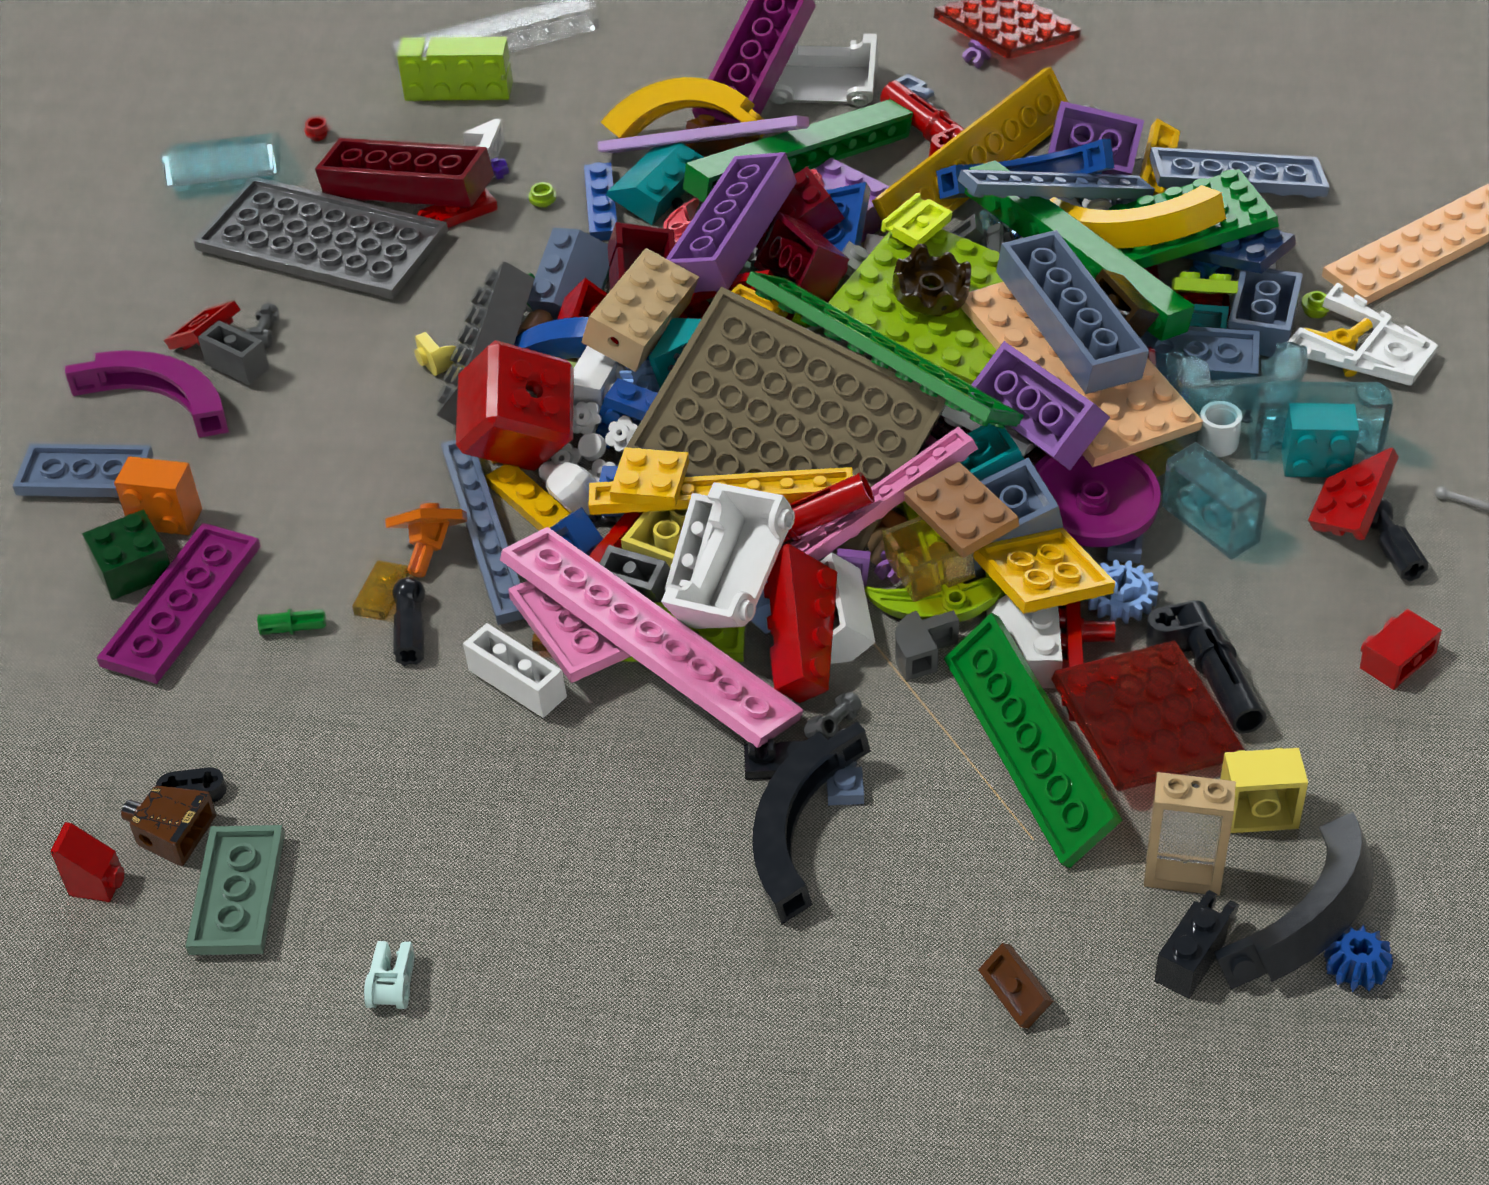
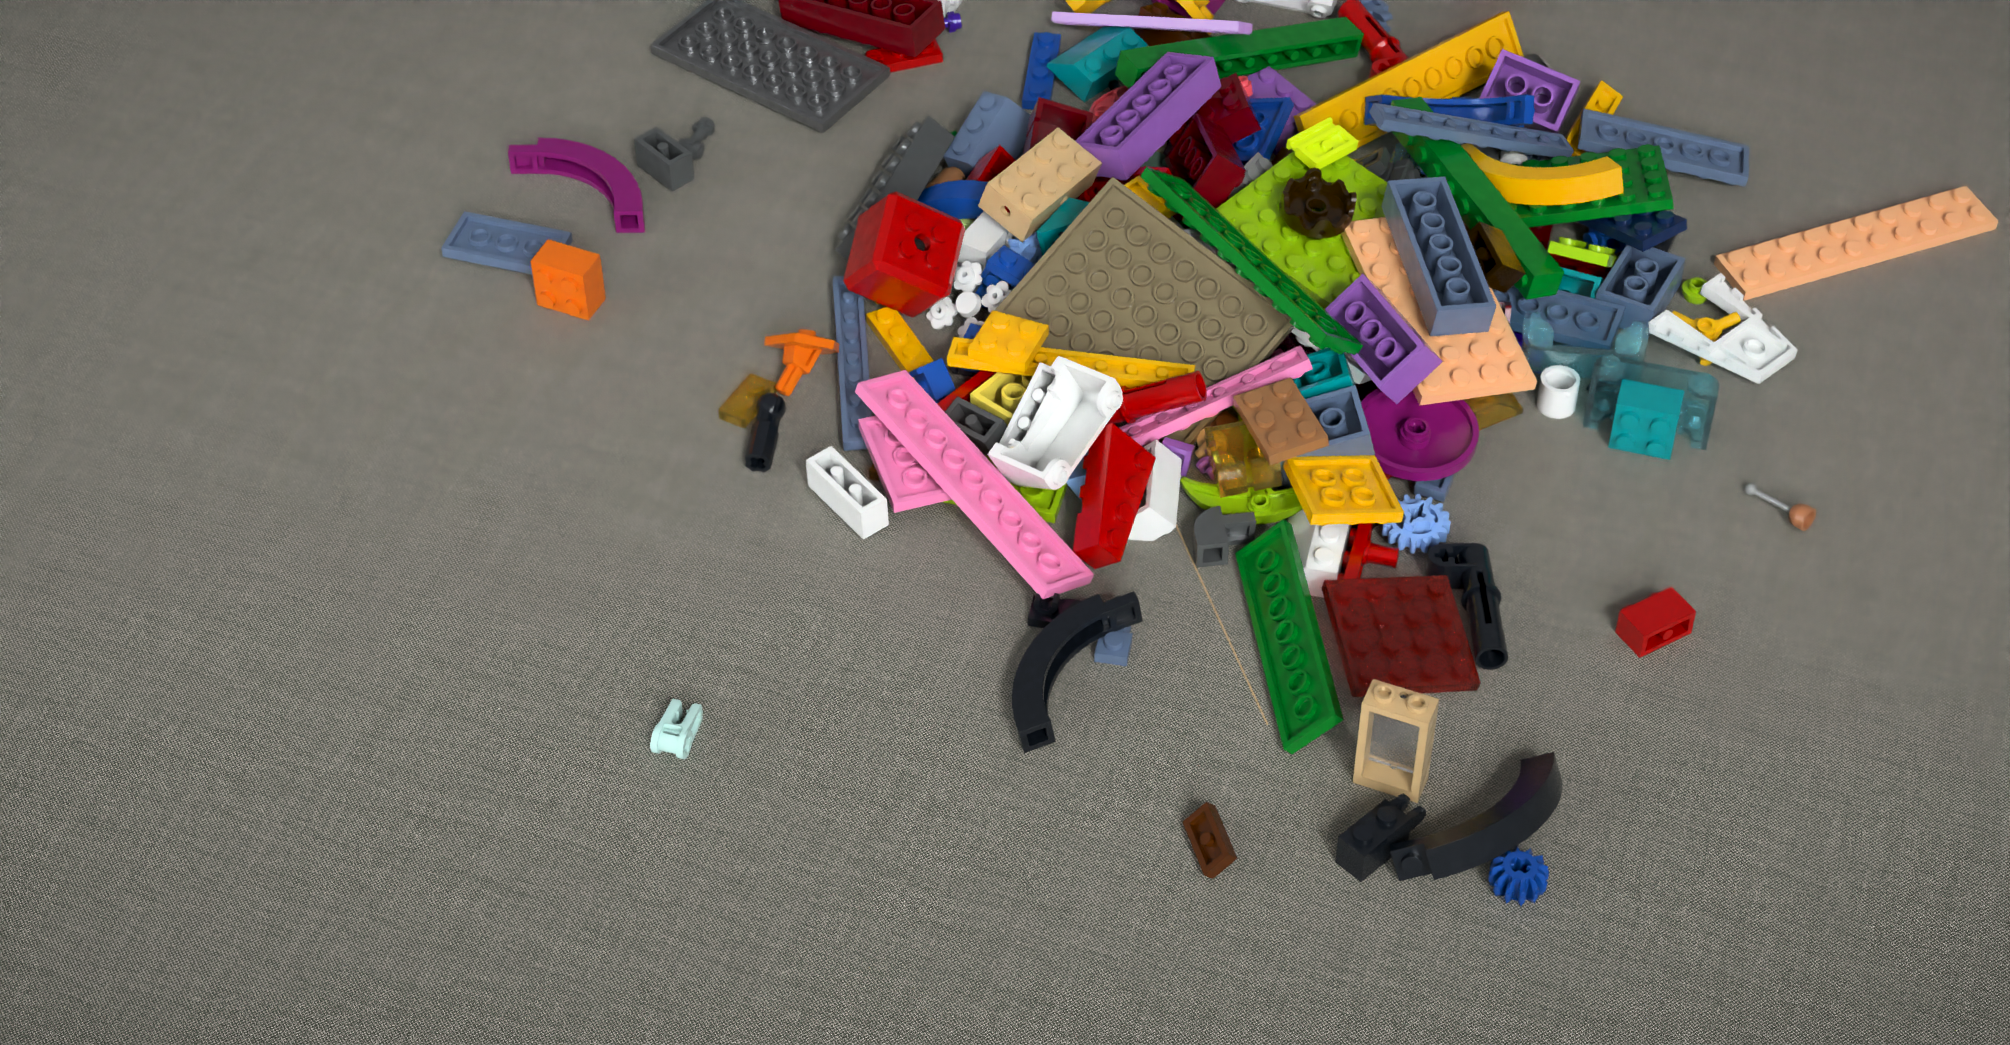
camera: 10 degrees right, 0 degrees up
red slope [50,822,124,902] -> none
dark green brick [82,509,170,600] -> none
magenta plate [96,523,261,684] -> none
reddish brown torso [121,786,217,867] -> none
black beam [155,767,227,802] -> none
red plate [164,300,241,350] -> none
sand green plate [185,825,285,955] -> none
green axle [257,608,327,636] -> none
light yellow plate [414,332,457,376] -> none
lime plate [529,182,557,208] -> none
white piece [539,462,597,515] -> none
dark grey bar [804,692,862,740] -> none
clear light blue brick [1162,442,1267,560] -> none
light yellow brick [1220,748,1308,833] -> none
red wing [1308,447,1399,540] -> none
black piece [1370,498,1428,581] -> none

